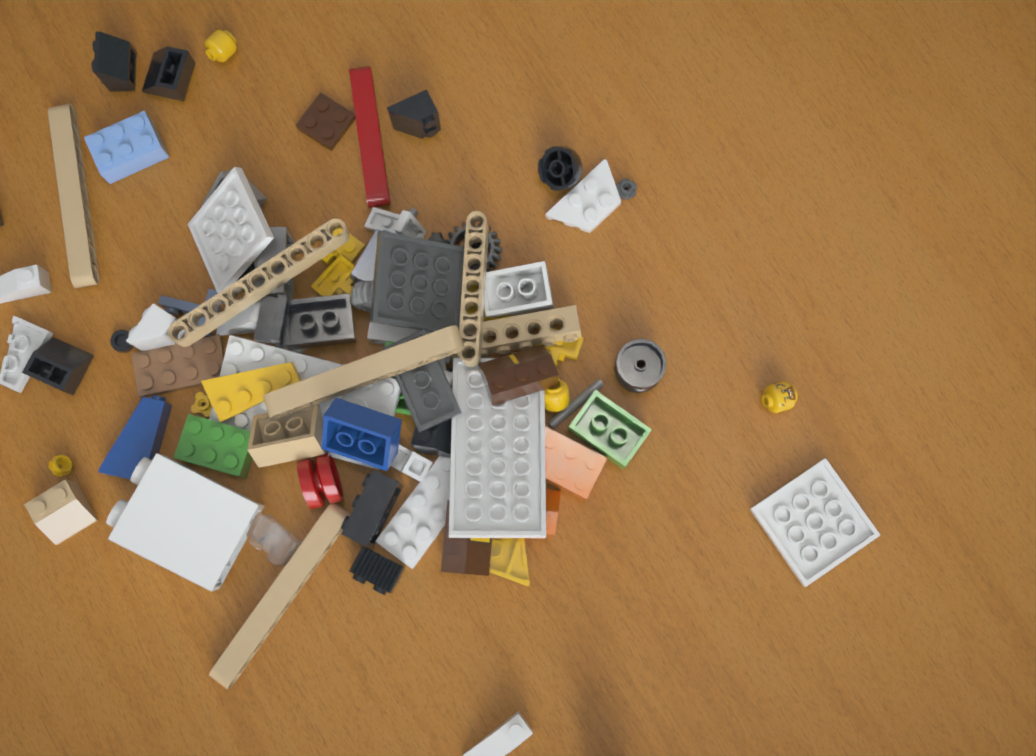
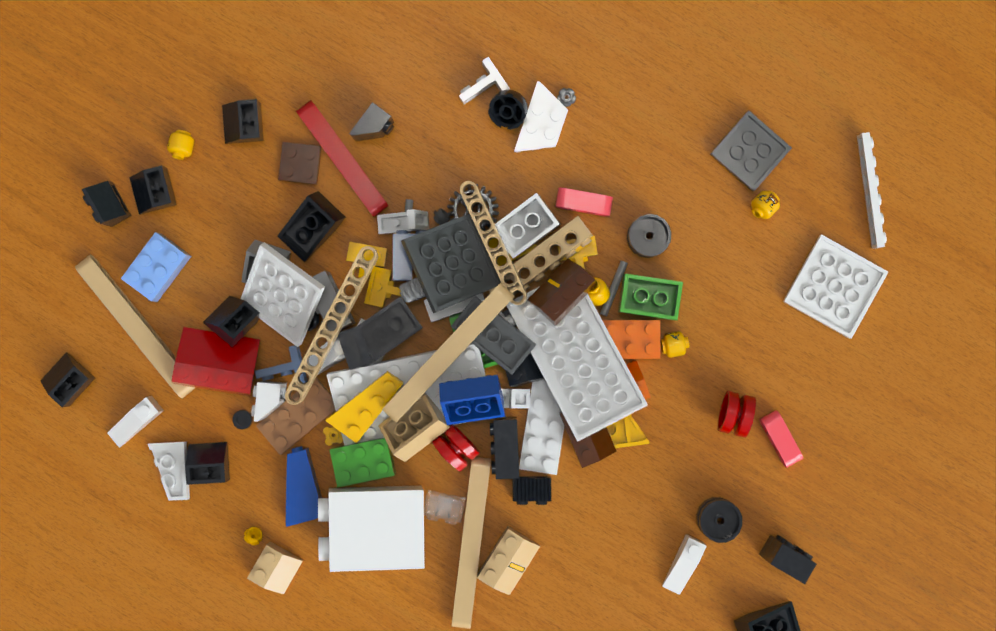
camera: 25 degrees left, 10 degrees up
none -> red slope [171,327,260,396]
none -> black slope [203,296,260,347]
none -> black slope [222,99,264,144]
none -> black slope [277,191,346,262]
none -> white bracket [459,57,510,105]
none -> tan slope [477,526,540,595]
none -> coral beam [555,188,613,217]
none -> yellow head [660,331,689,358]
none -> black wheel [696,497,743,543]
none -> dark grey plate [710,110,792,192]
none -> red wheel [717,391,756,438]
none -> coral beam [759,410,803,468]
none -> white plate [857,132,887,249]

